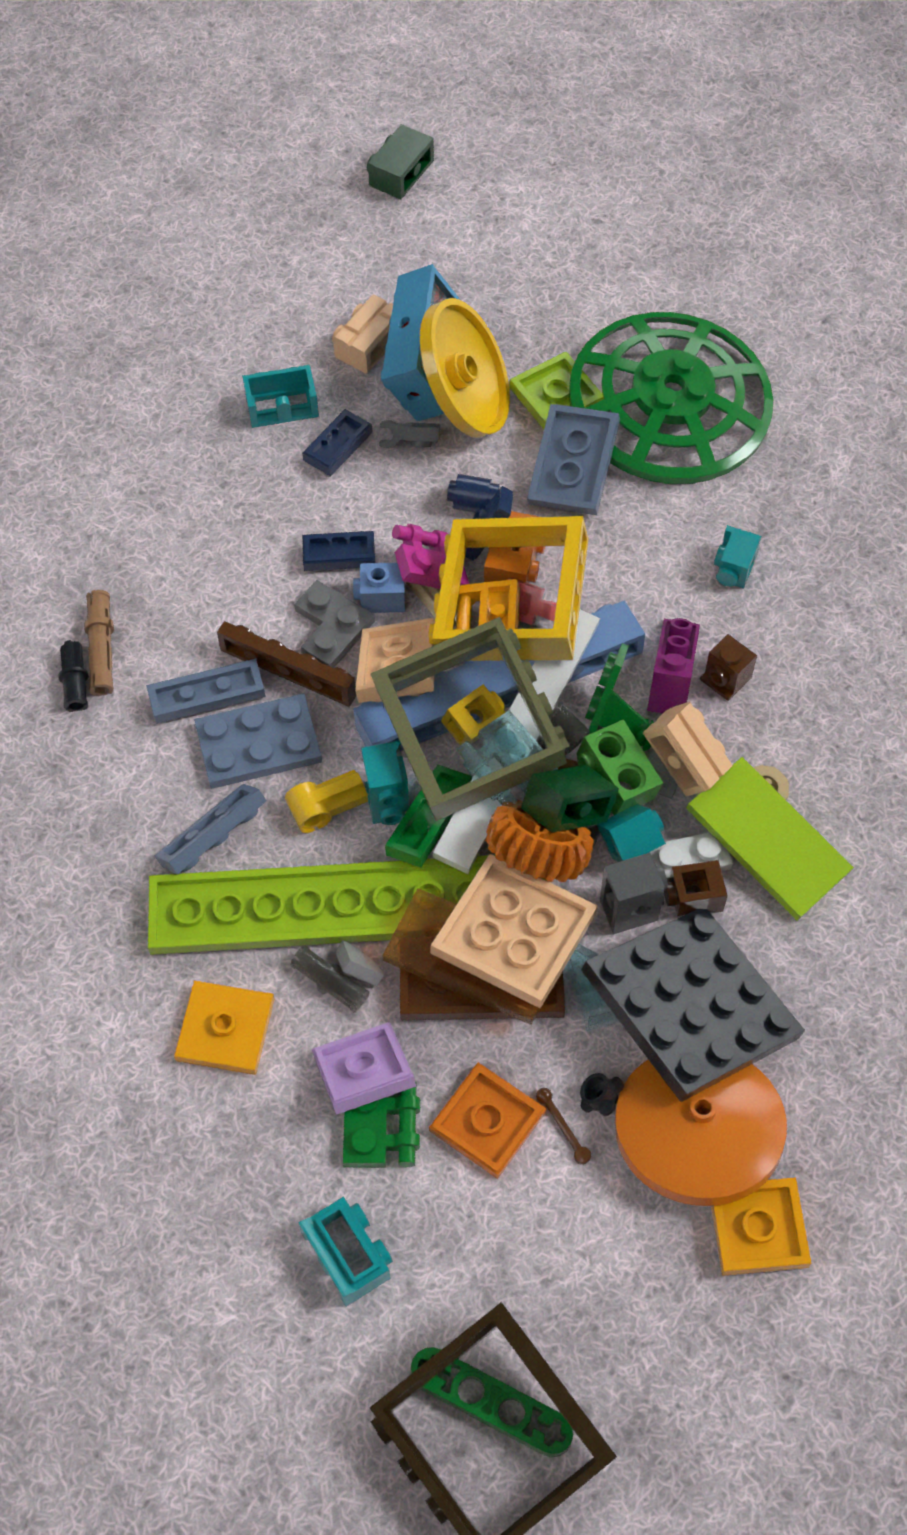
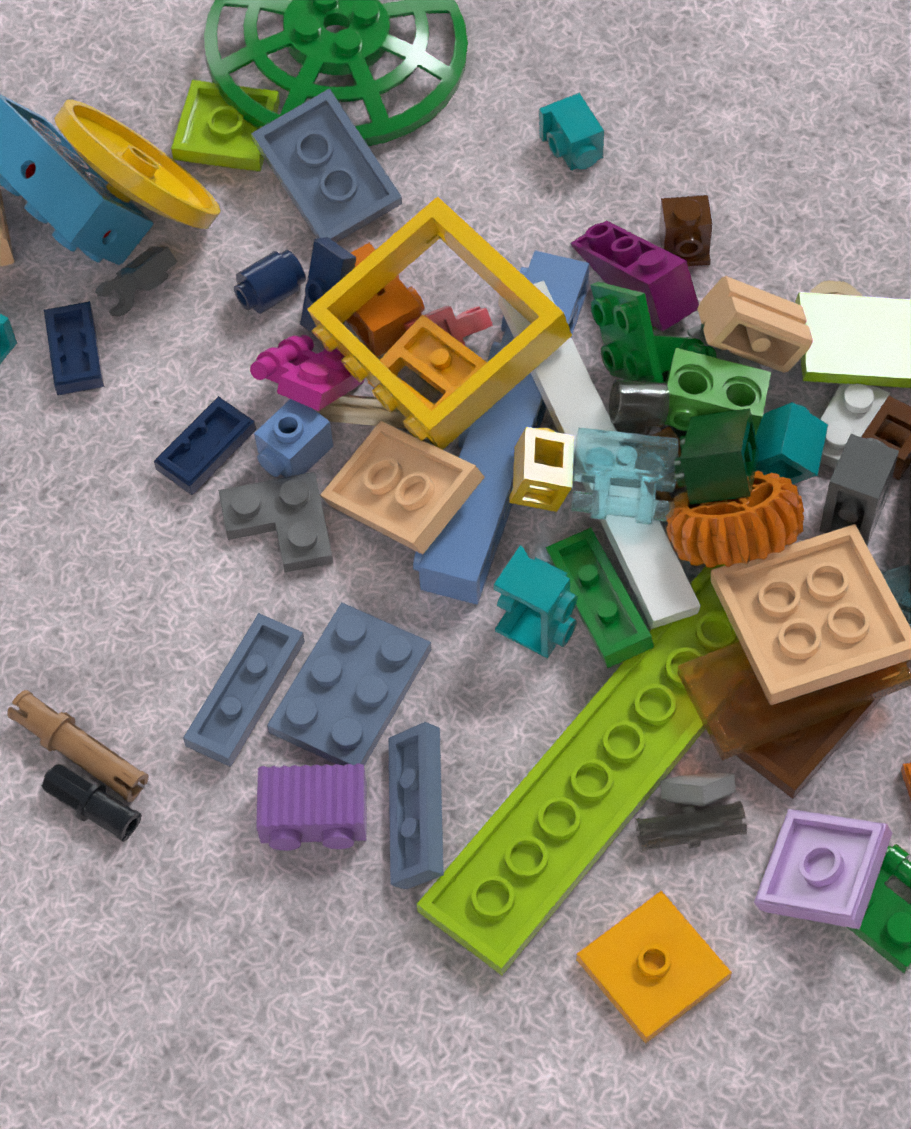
camera: 45 degrees left, 0 degrees up
reddish brown plate [217,621,357,707] -> none
yellow piece [285,770,368,833] -> none
olive window [371,617,569,821] -> none
none -> medium lavender brick [256,763,367,851]

